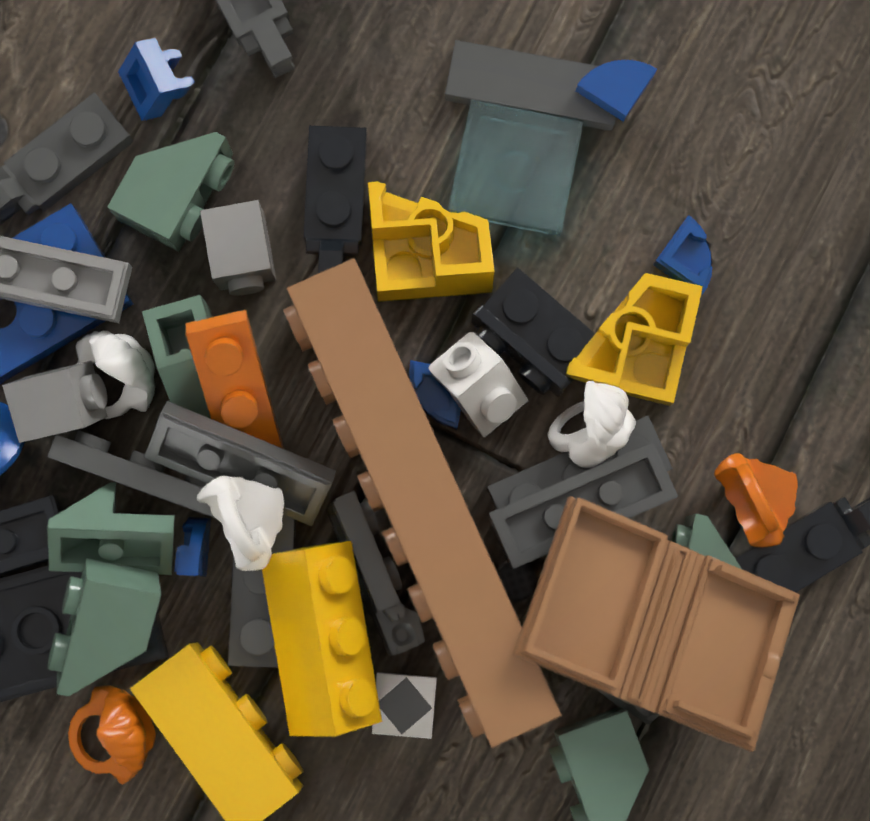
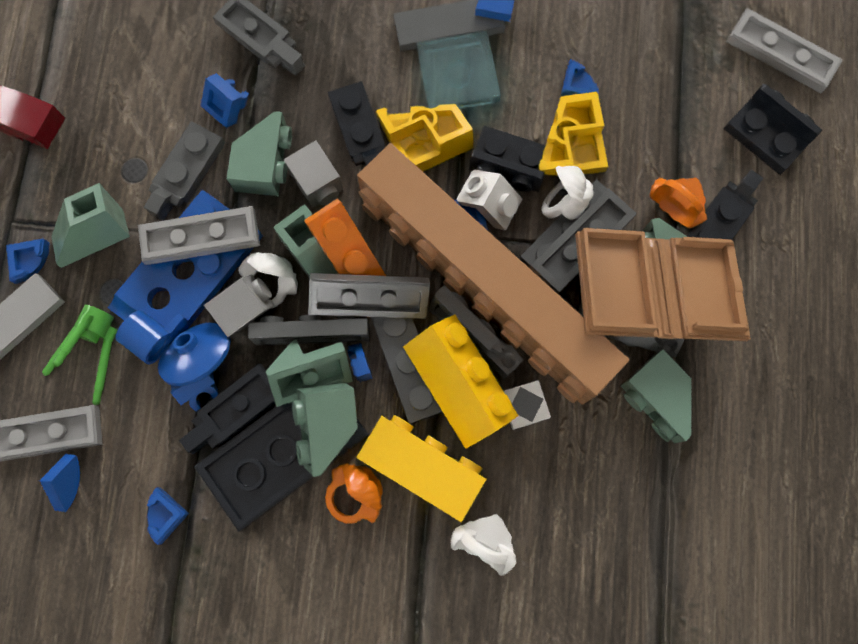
camera: 20 degrees left, 5 degrees down
white piece [197,476,284,571] -> none

